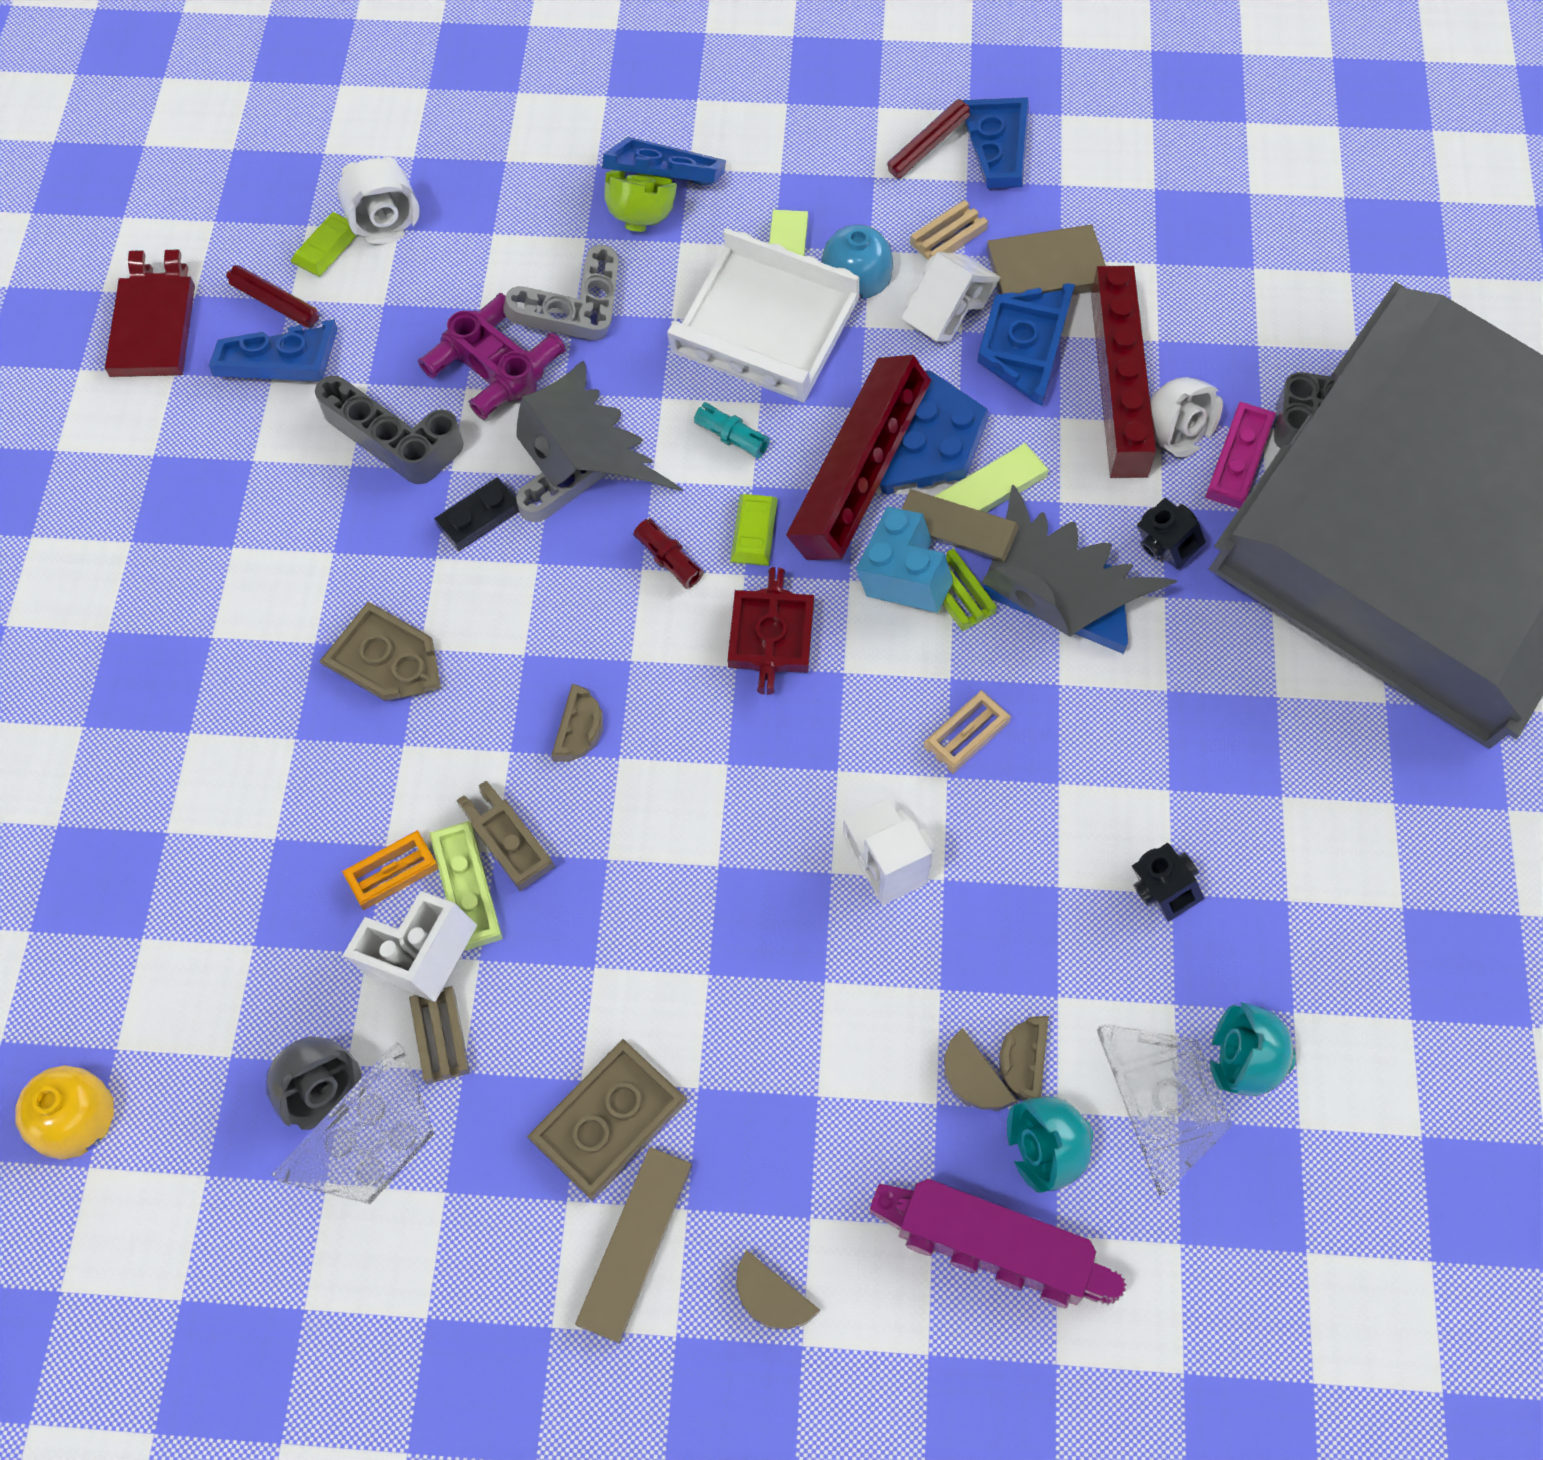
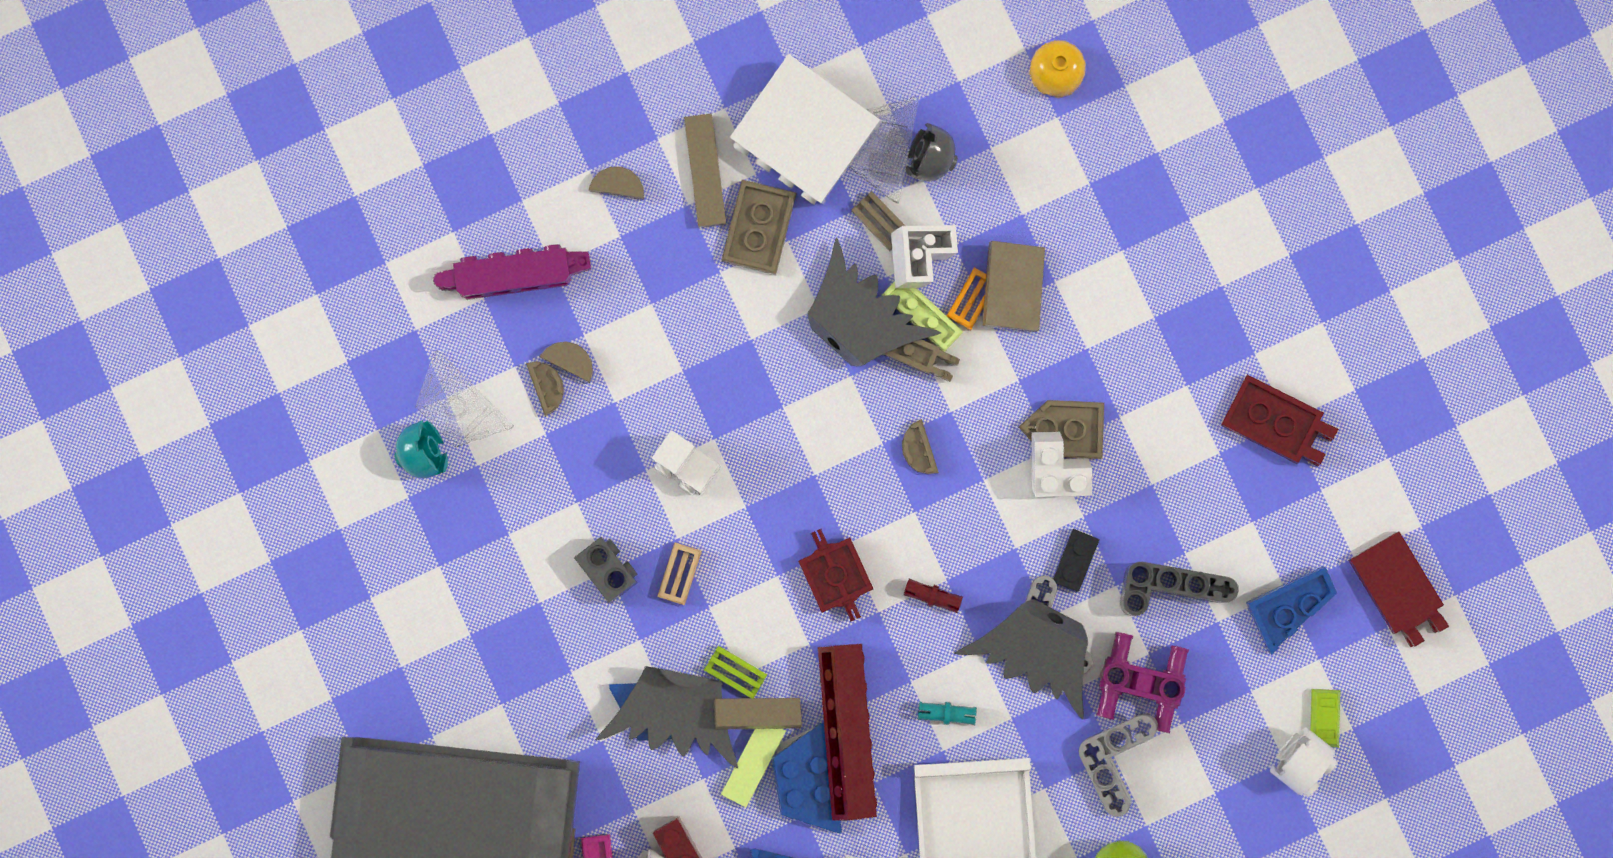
camera: 150 degrees right, 20 degrees up
dark red axle [226,265,319,328] -> none
lime tile [730,494,778,566] -> none
dark azure brick [856,506,953,613] -> none
teal cylinder [1007,1096,1094,1193] -> none
black brick [1132,843,1205,922] -> none
black brick [1137,498,1206,569] -> none
none -> dark grey brick [574,537,638,604]
none -> white panel [730,54,882,205]
none -> dark grey piece [808,238,941,366]
none -> dark tan tile [983,241,1045,332]
none -> white brick [1032,432,1092,497]
none -> dark red tile [1221,374,1339,467]

